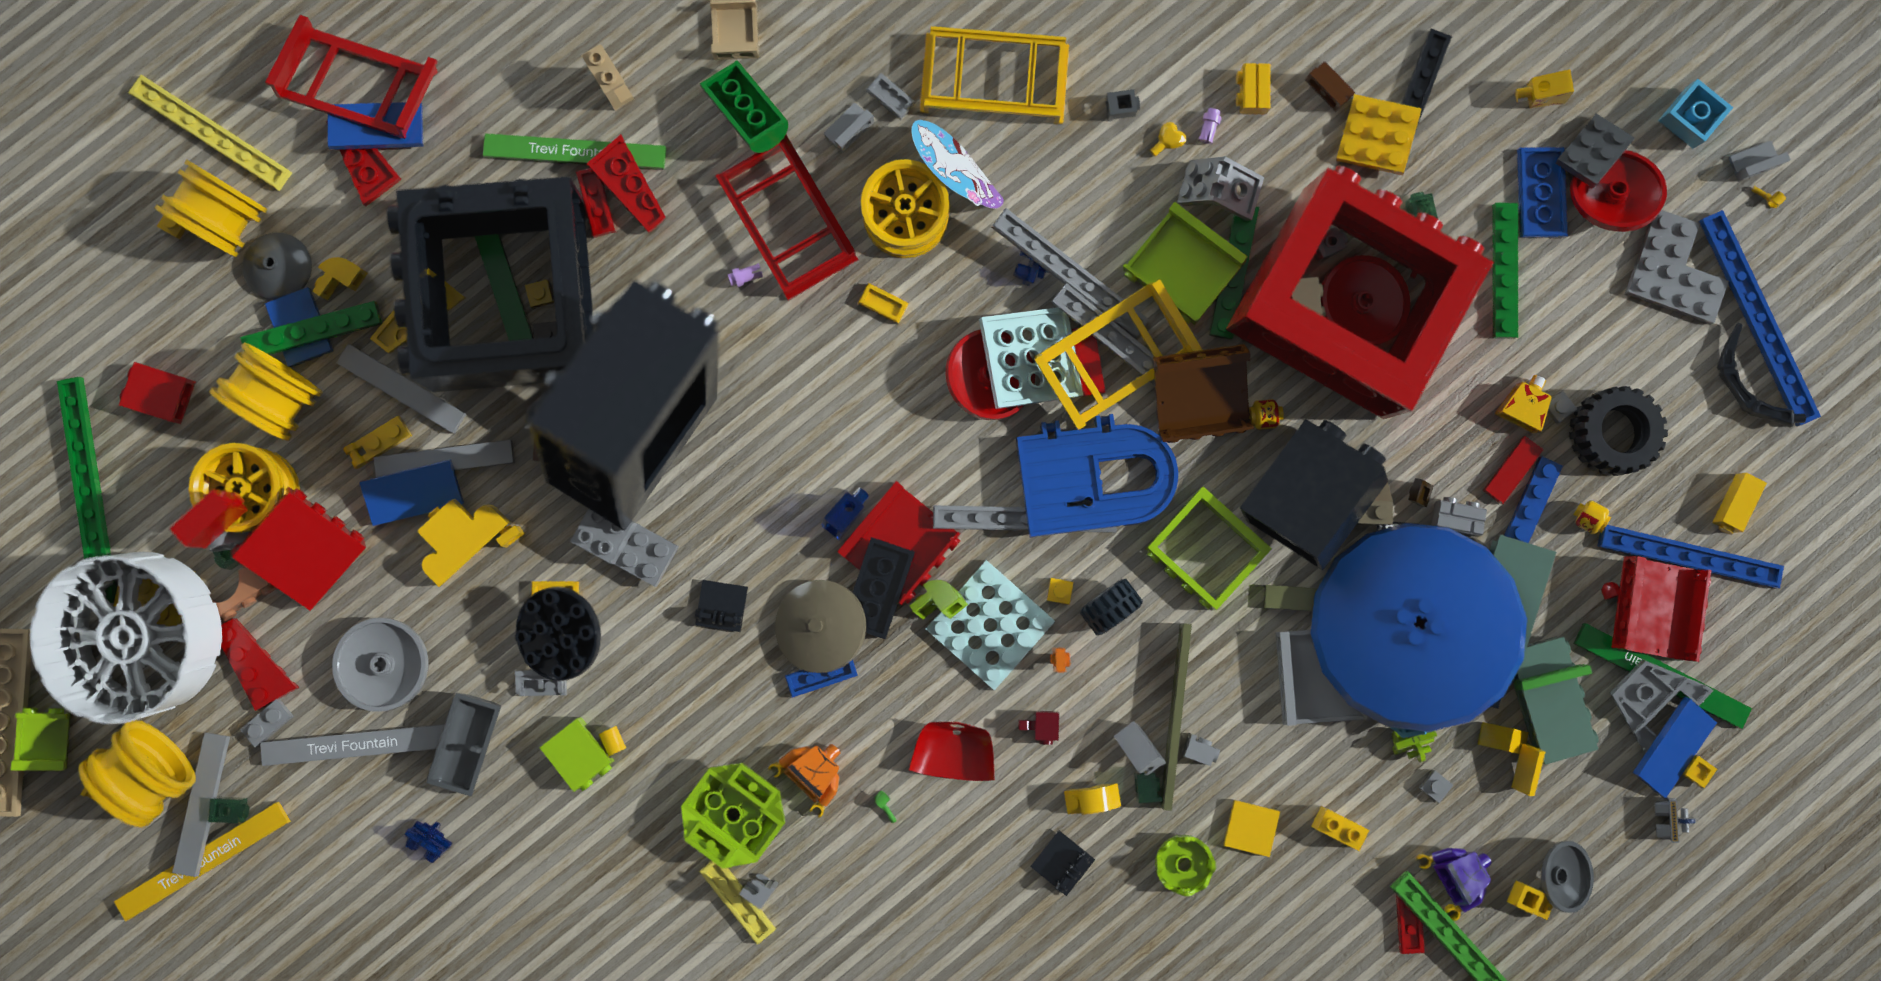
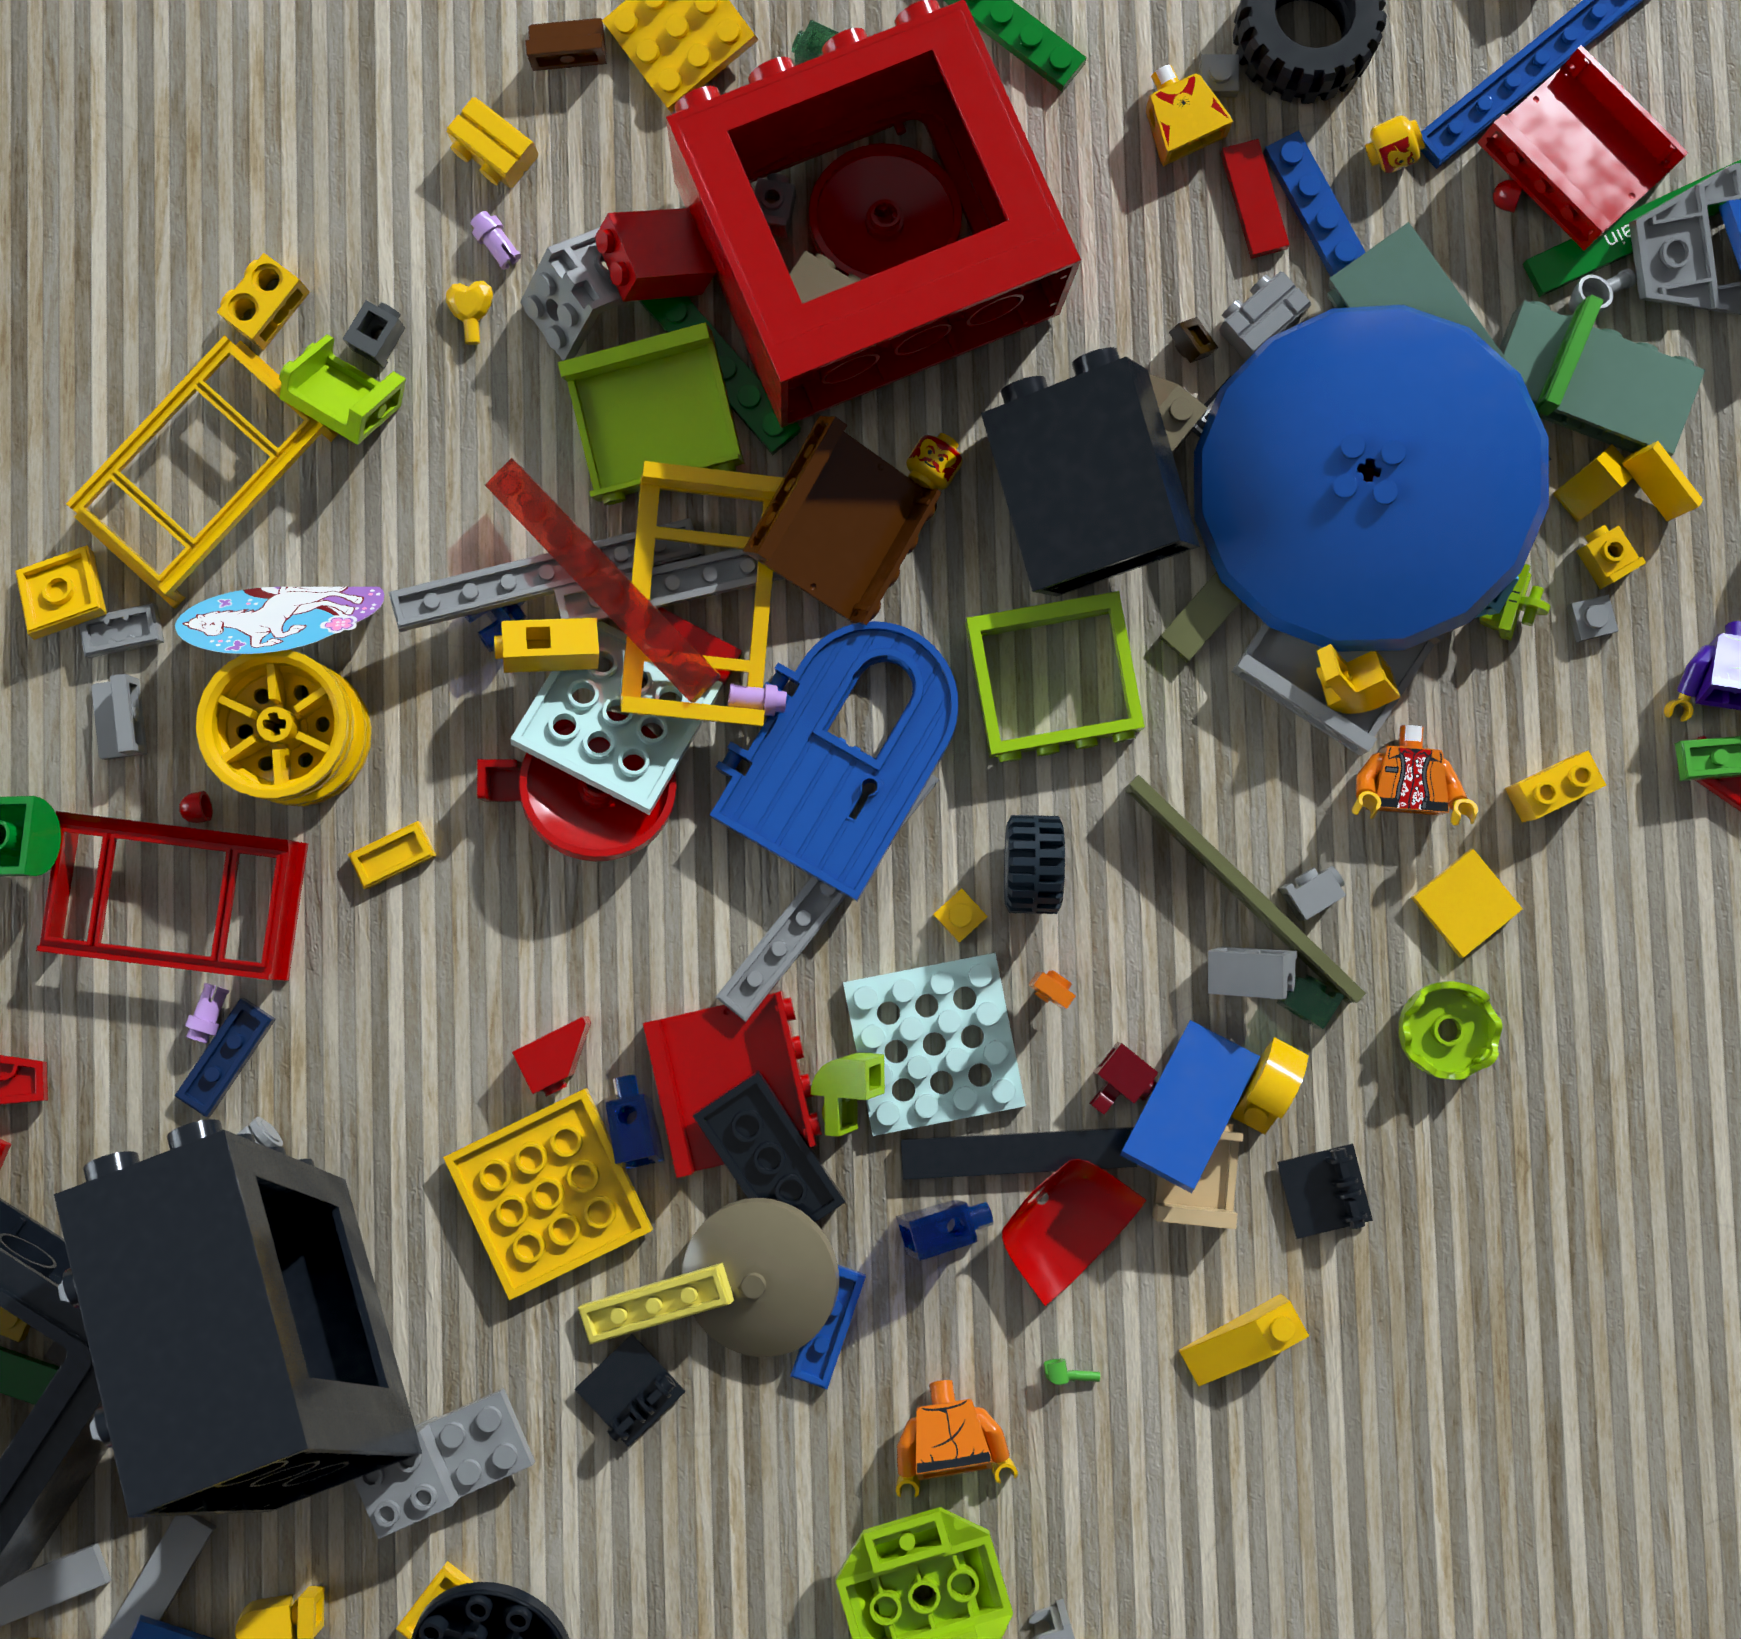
camera: 45 degrees left, 0 degrees up
none -> yellow tile [15,545,107,640]
none -> dark blue tile [175,998,276,1117]
none -> red hinge [179,791,213,823]
none -> yellow brick [217,253,310,351]
none -> lime panel [279,334,406,445]
none -> yellow plate [443,1088,653,1300]
none -> red panel [477,759,522,802]
none -> clear red plate [485,458,721,703]
none -> yellow brick [494,618,599,673]
none -> red slope [512,1016,591,1097]
none -> light yellow tile [578,1262,735,1345]
none -> red brick [595,208,717,302]
none -> lavender animal [728,683,787,717]
none -> clear blue torso [896,1200,994,1261]
none -> black tile [901,1127,1138,1180]
none -> blue tile [1120,1020,1261,1194]
none -> tan panel [1152,1123,1244,1229]
none -> yellow slope [1179,1293,1309,1386]
none -> yellow brick [1316,644,1400,714]
none -> torso [1352,725,1478,826]
none -> light grey bar [1569,268,1637,314]
none -> yellow brick [1576,525,1646,589]

